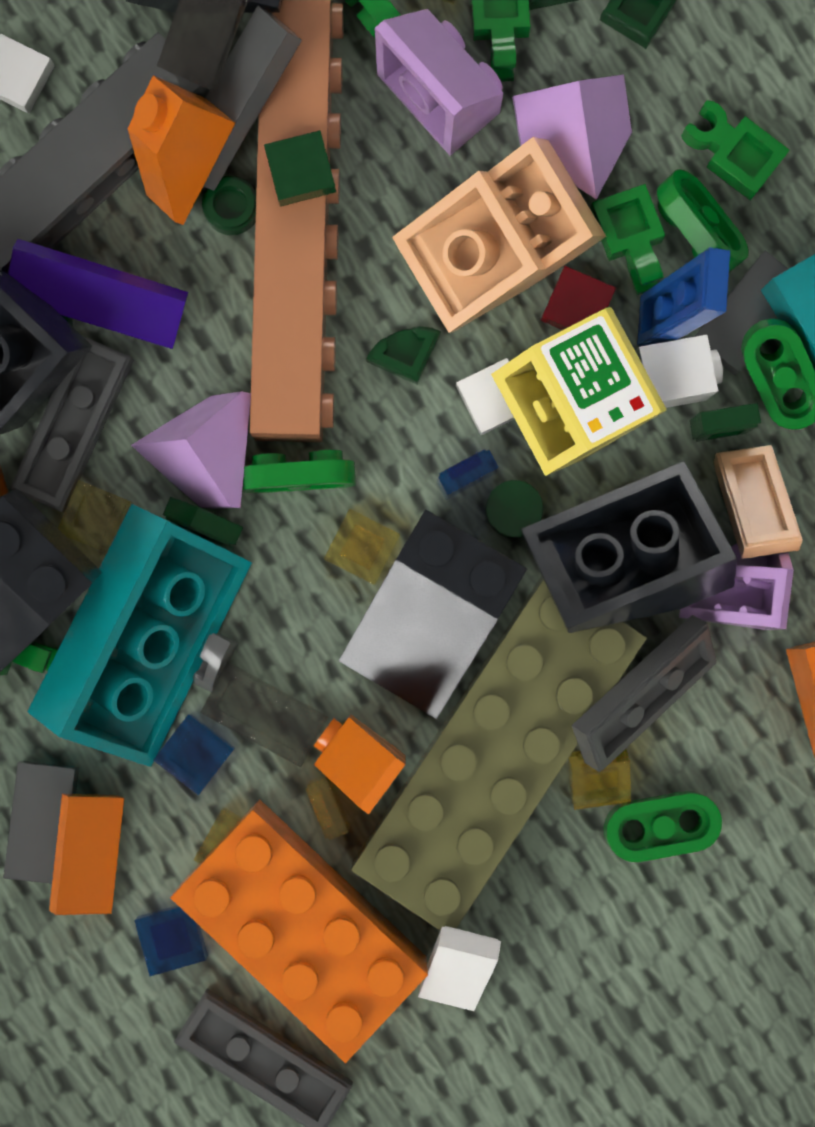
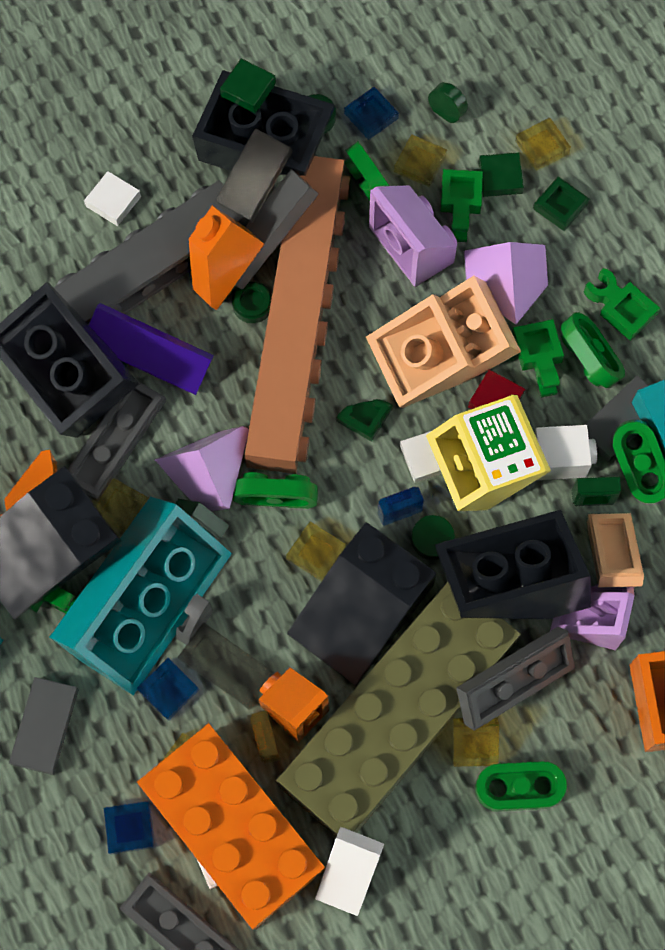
camera: 10 degrees right, 15 degrees down
orange tile [49,794,124,915] -> none
dark green tile [264,130,336,207] -> none
blue tile [637,247,730,347] -> none

